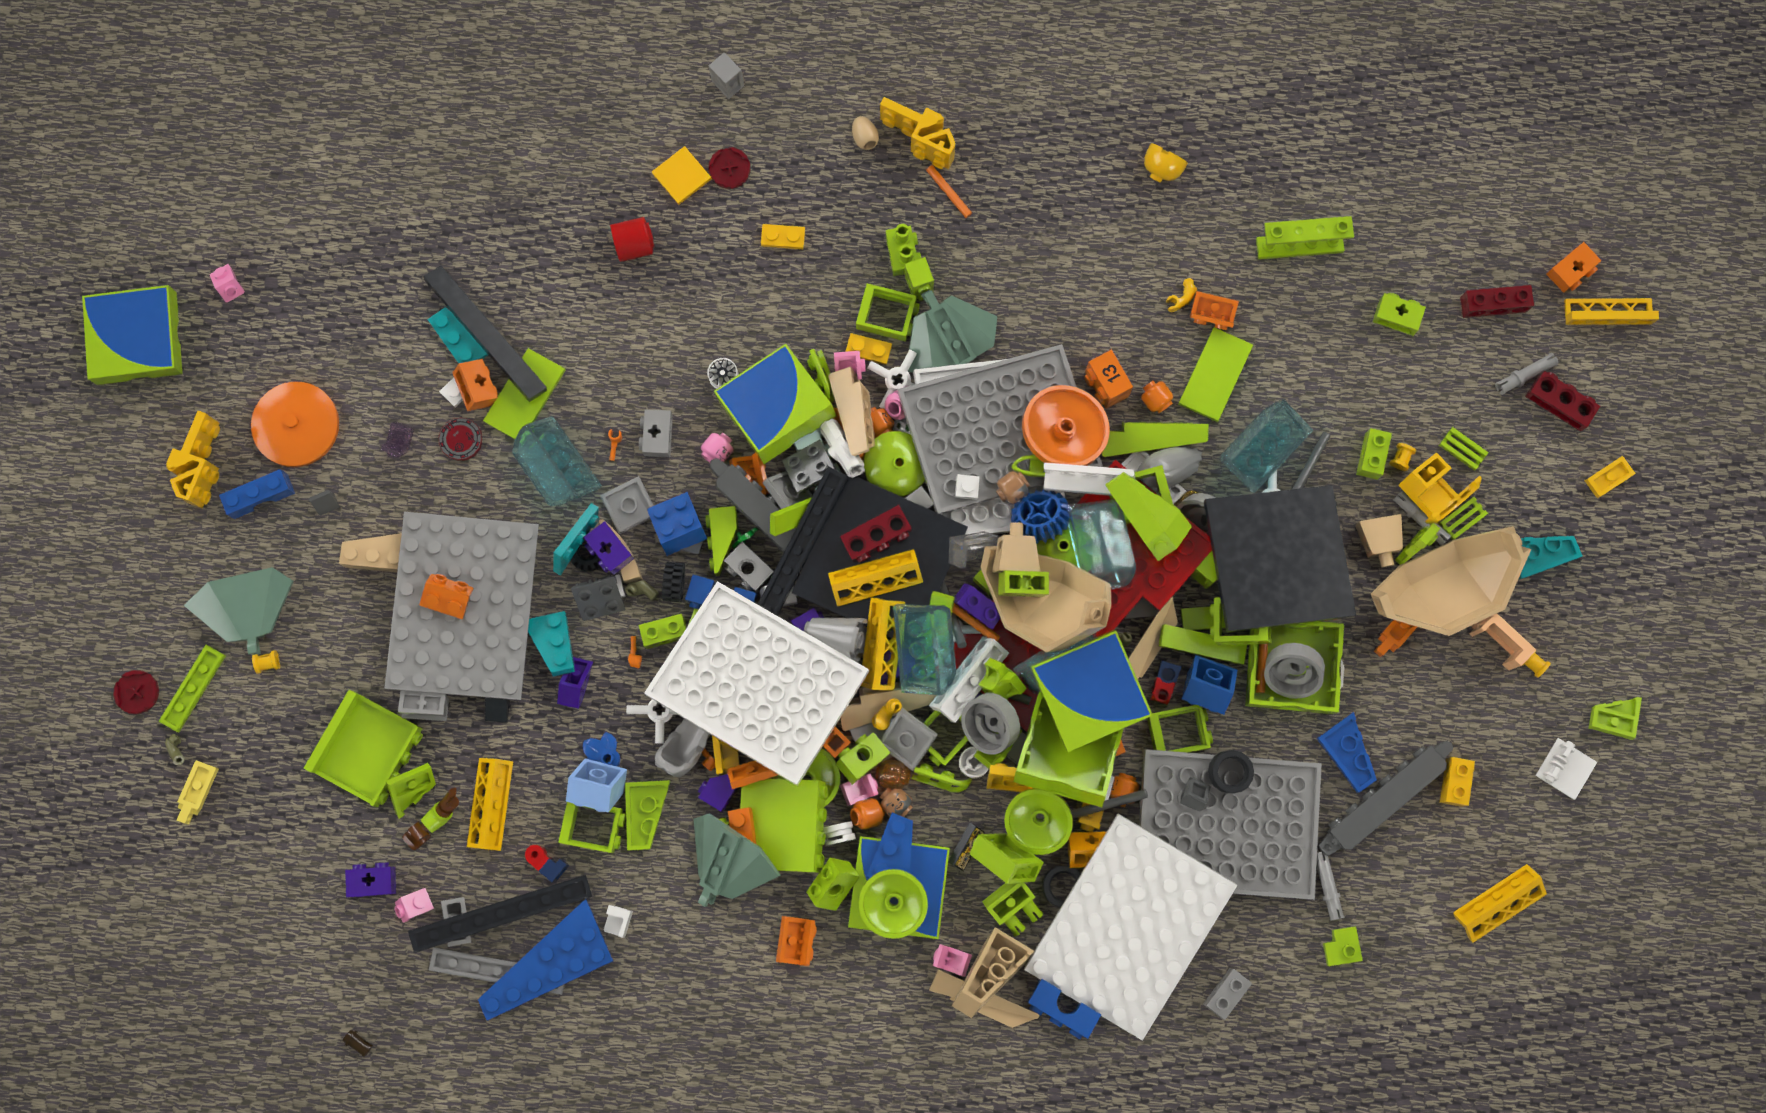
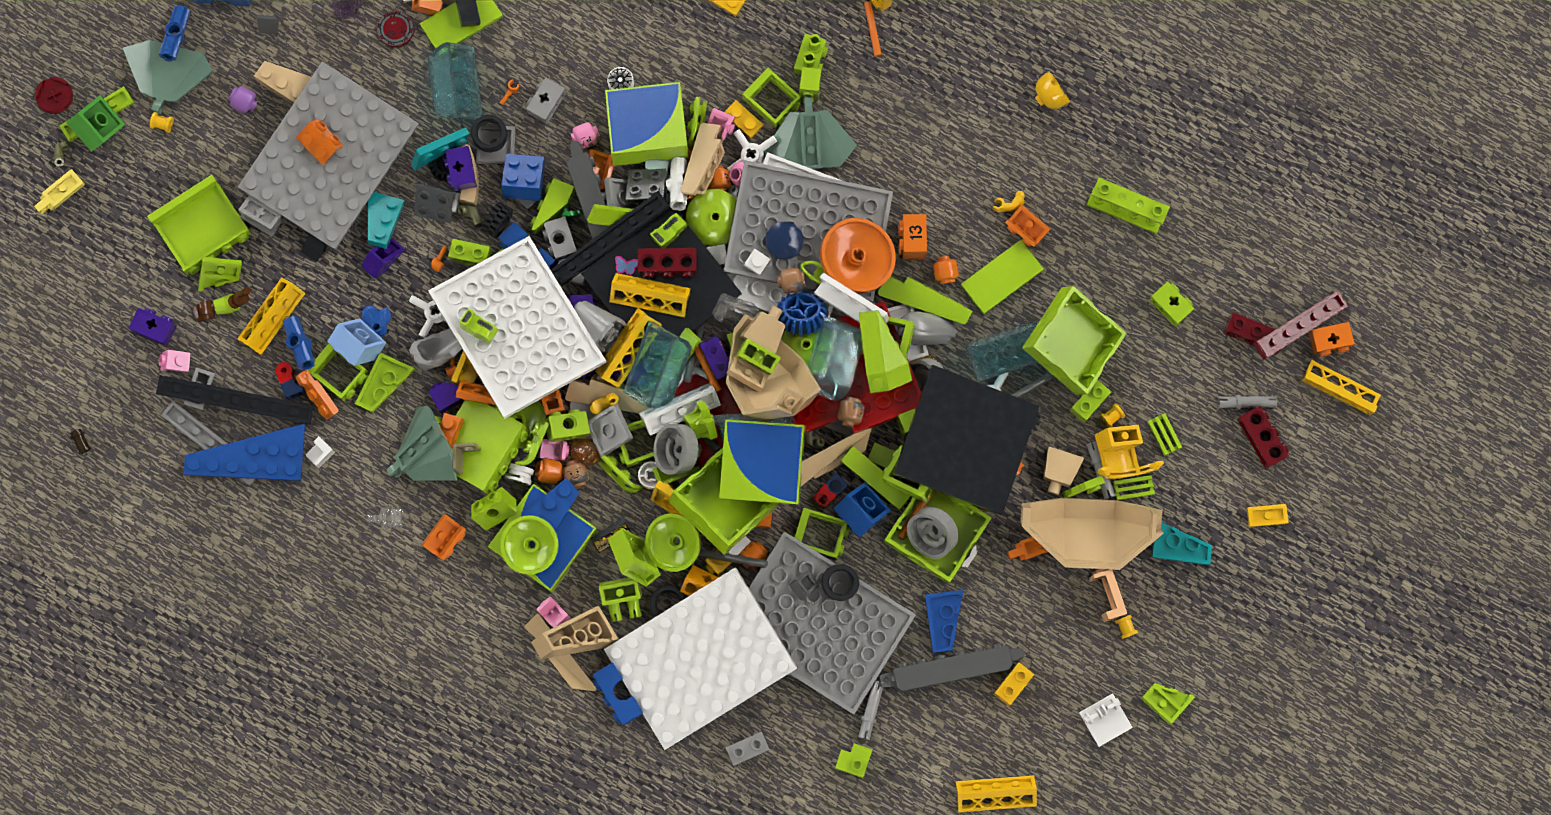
camera: 25 degrees right, 0 degrees up
none -> bright green slope [66,95,125,152]
none -> blue piece [159,5,191,62]
none -> medium lavender head [228,86,258,114]
none -> blue piece [283,316,315,371]
none -> orange hinge [295,370,339,420]
none -> clear piece [367,507,403,529]
none -> dark tan bracket [453,443,481,474]
none -> lime leg [459,308,499,343]
none -> black tyre [471,114,508,153]
none -> lime piece [515,421,549,466]
none -> medium blue sticker [615,256,638,275]
none -> lime leg [650,213,688,248]
none -> tan plate [726,355,769,392]
none -> dark blue dish [765,222,804,259]
none -> medium nougat head [837,397,865,427]
none -> lime tile [1022,286,1127,395]
none -> tile [1253,291,1348,360]

